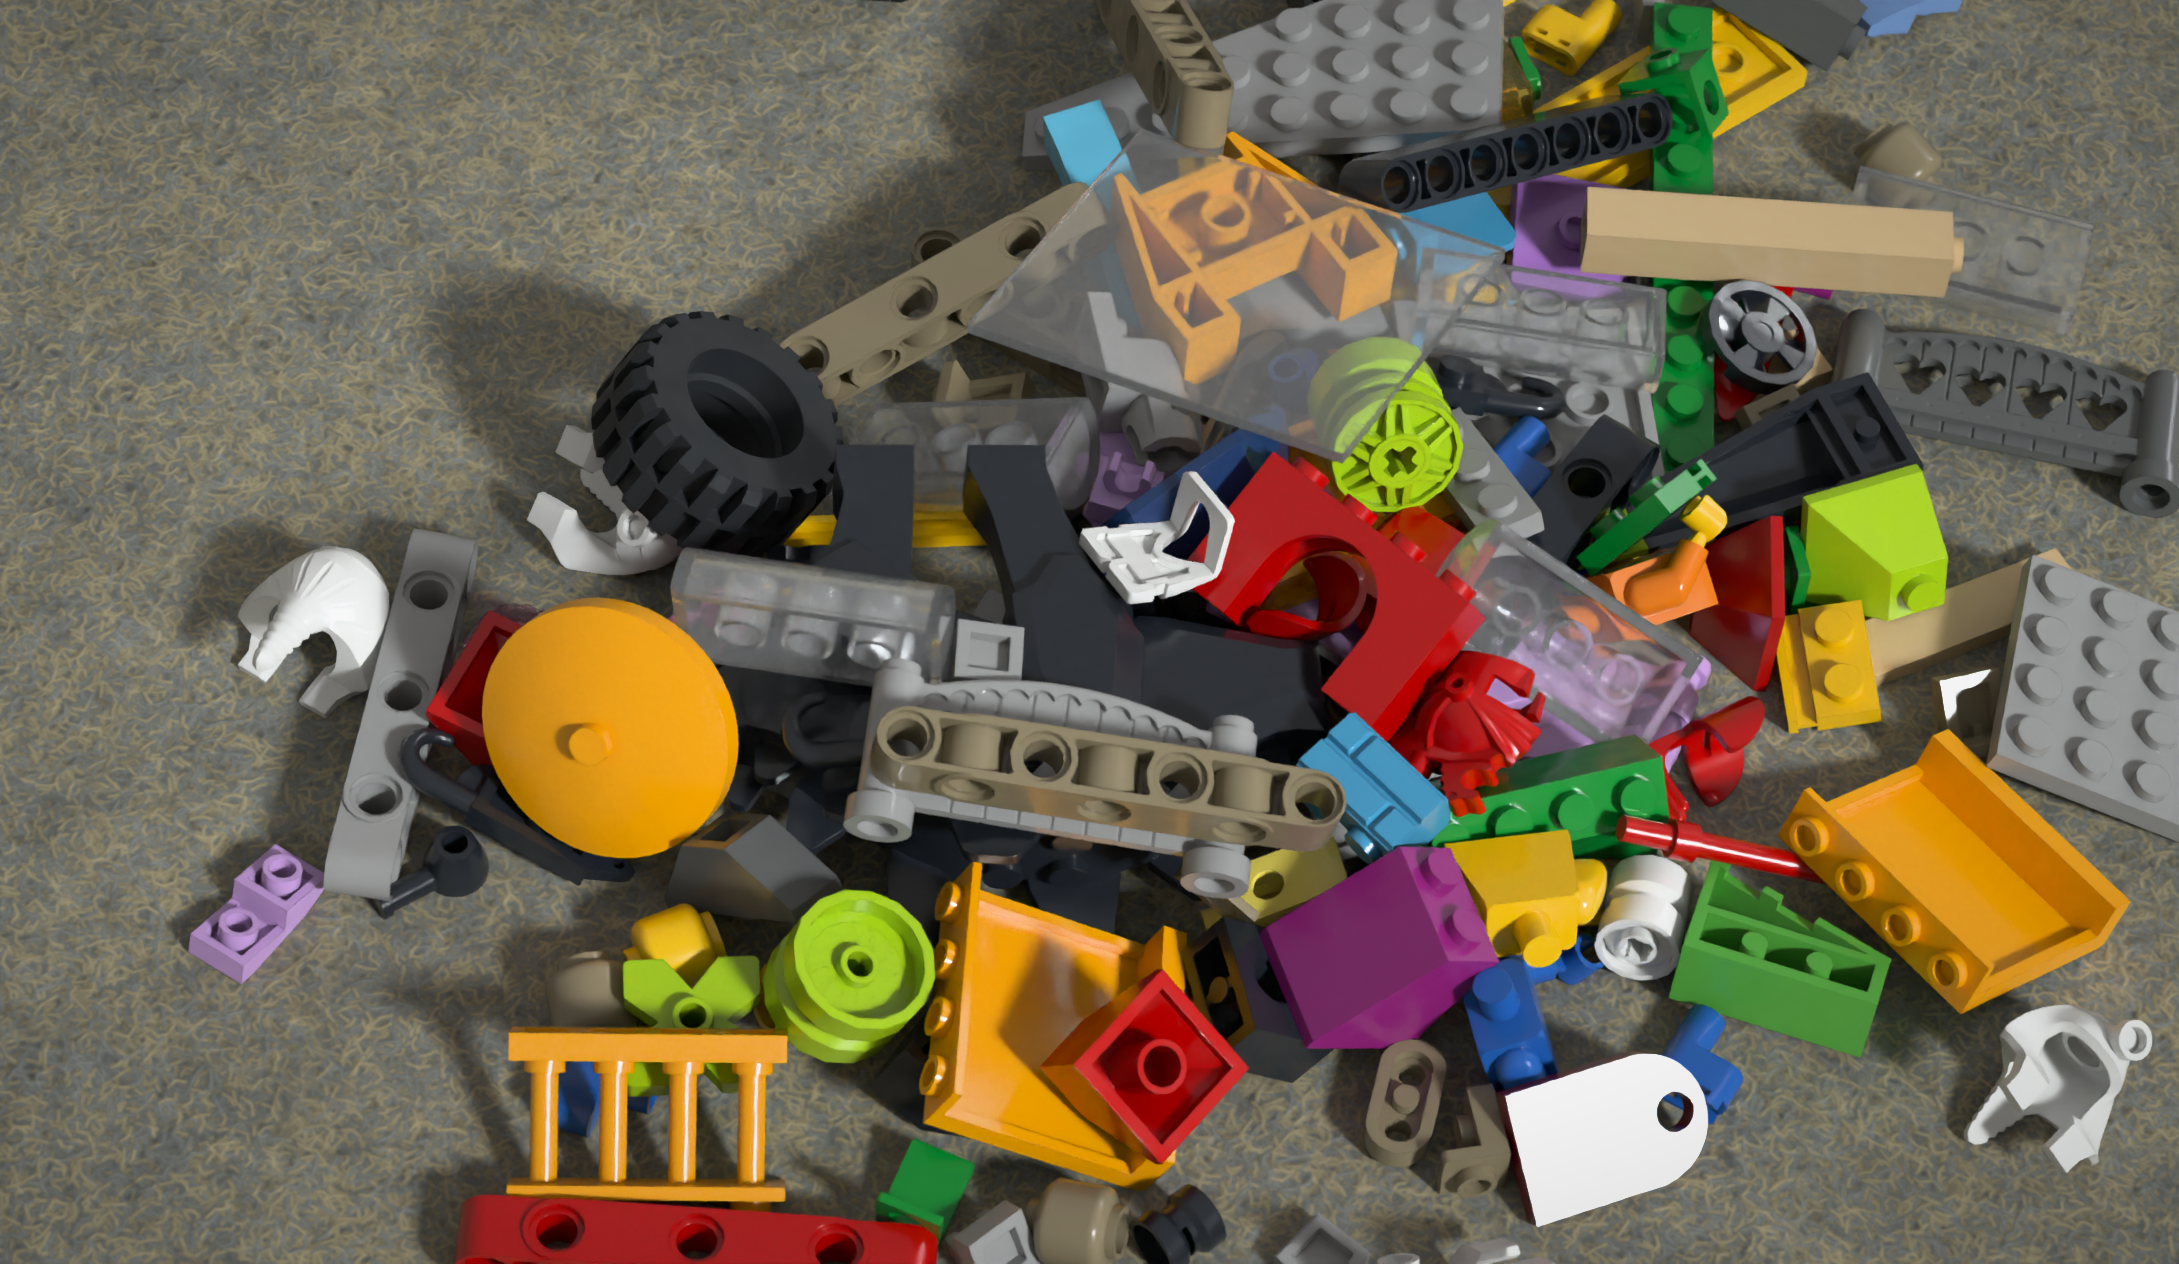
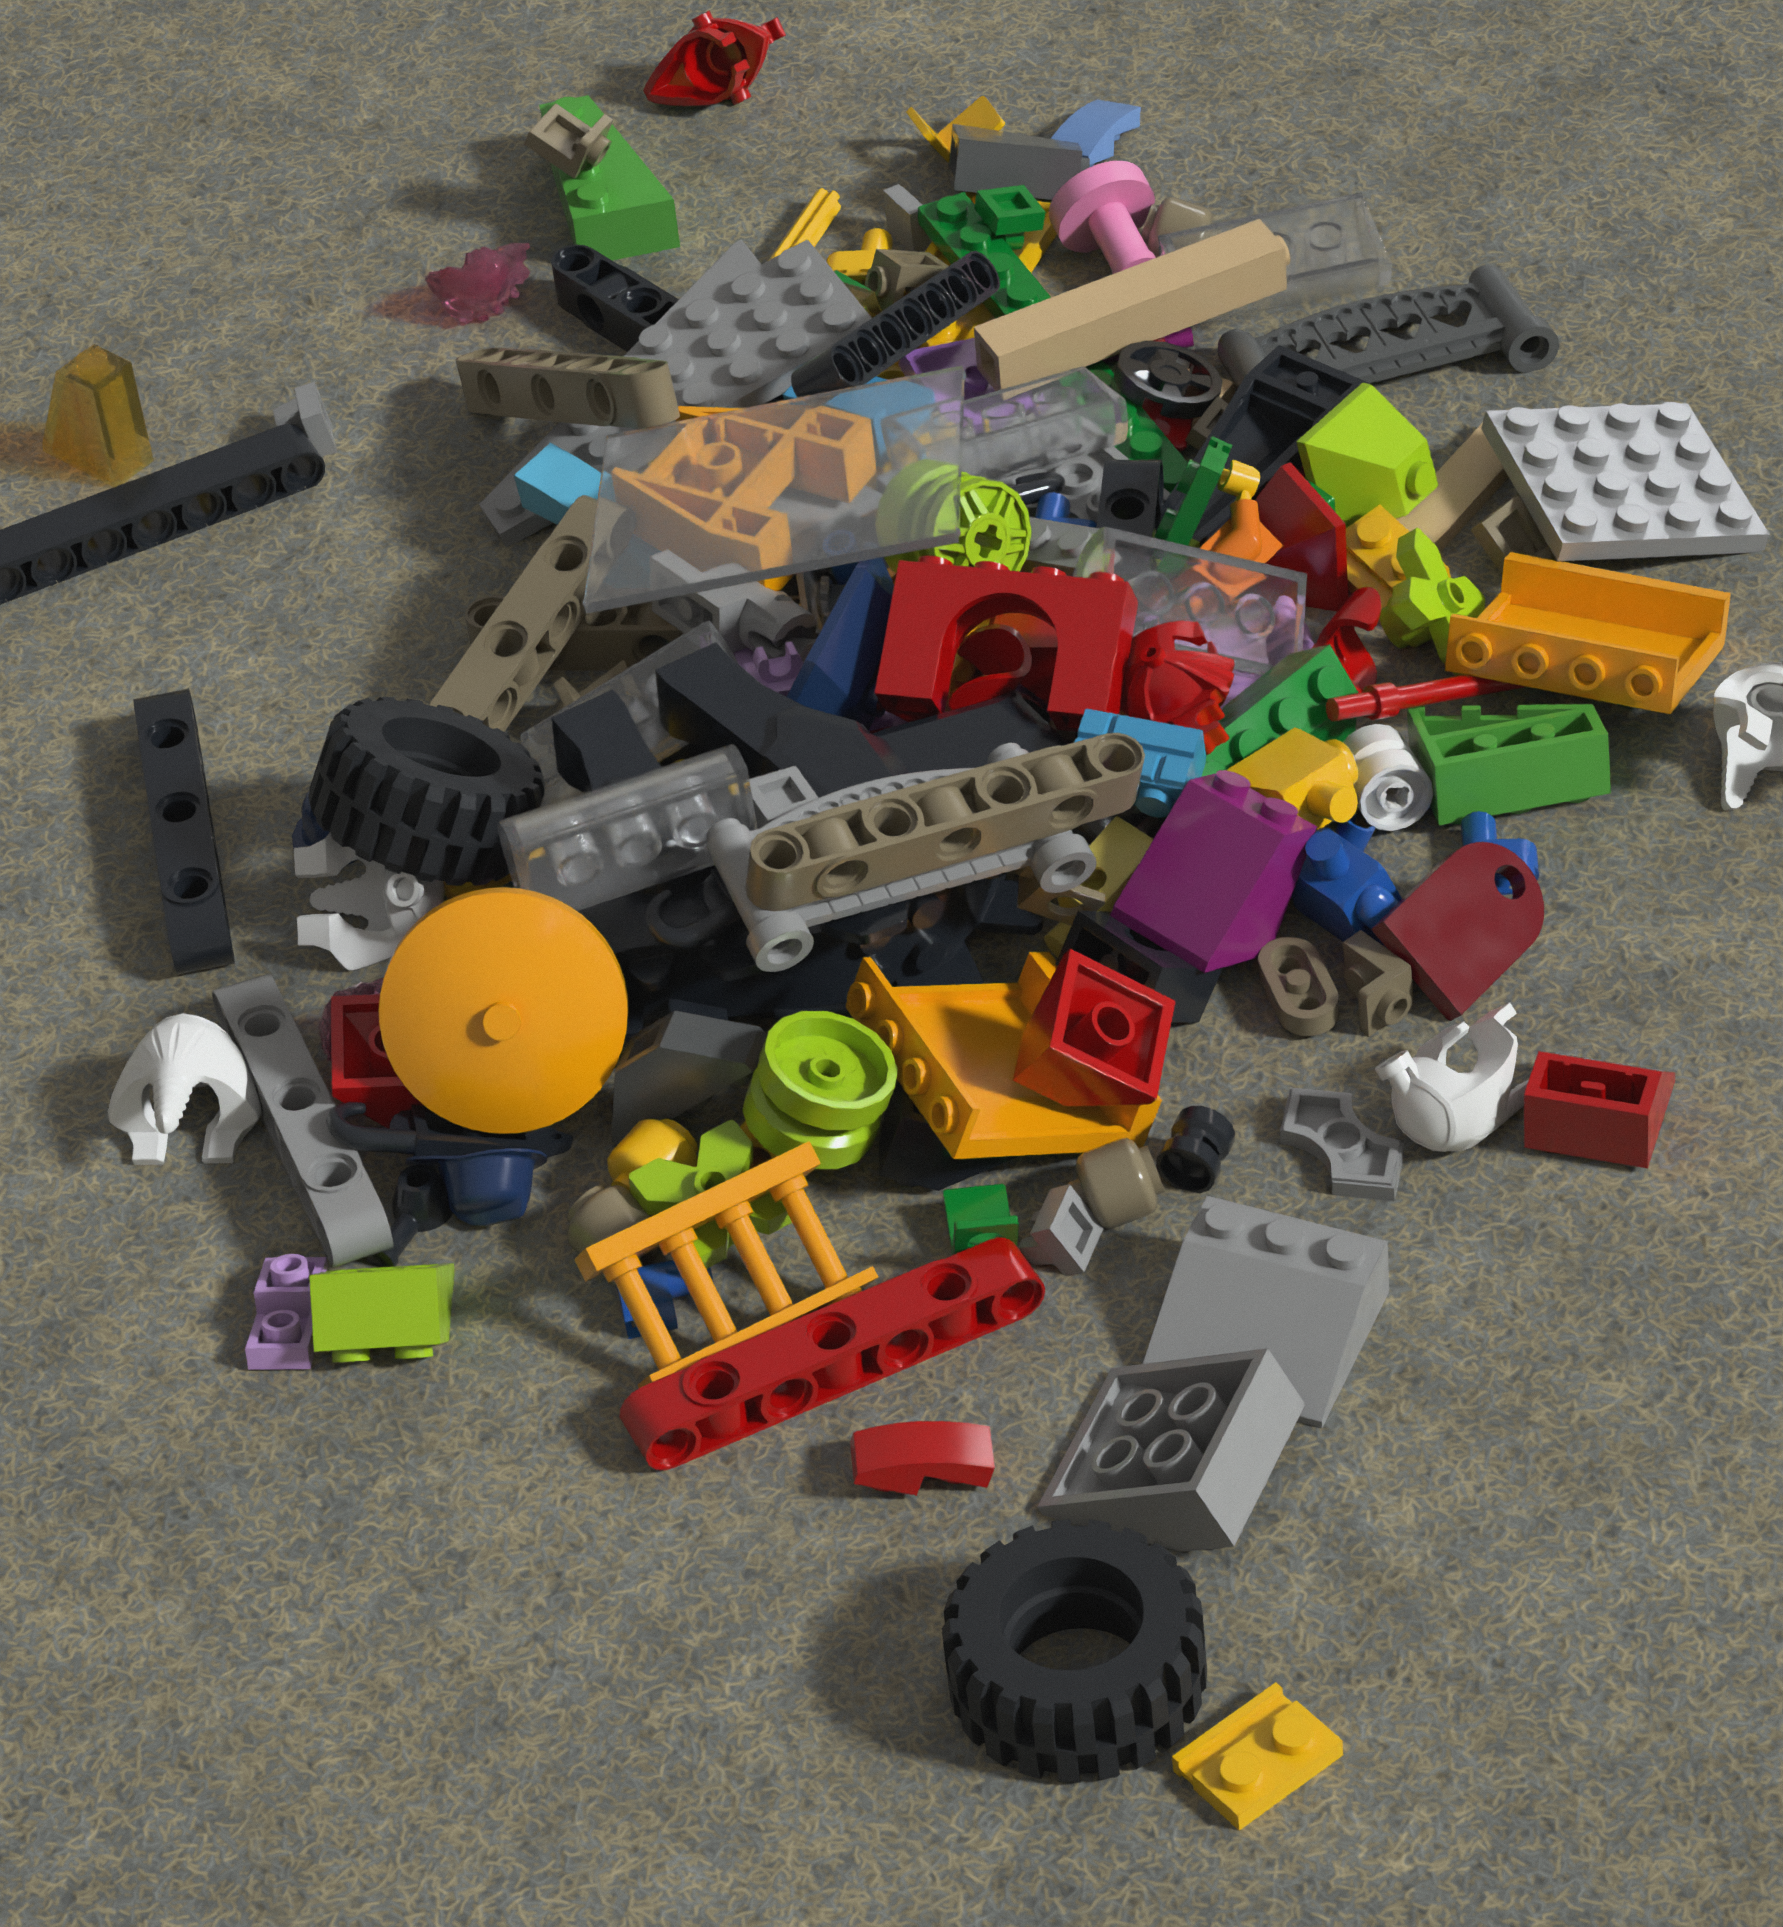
camera: 20 degrees left, 10 degrees down
white piece [1079,471,1235,605] -> none
green bracket [1617,48,1729,137] -> none
none -> black beam [133,688,235,975]
none -> lime slope [309,1263,454,1362]
none -> dark blue piece [405,1148,547,1226]
none -> dark tan bracket [865,249,949,311]
none -> green tile [974,185,1046,250]
none -> bright pink piece [1049,161,1156,274]
none -> lime plant [1380,528,1486,676]

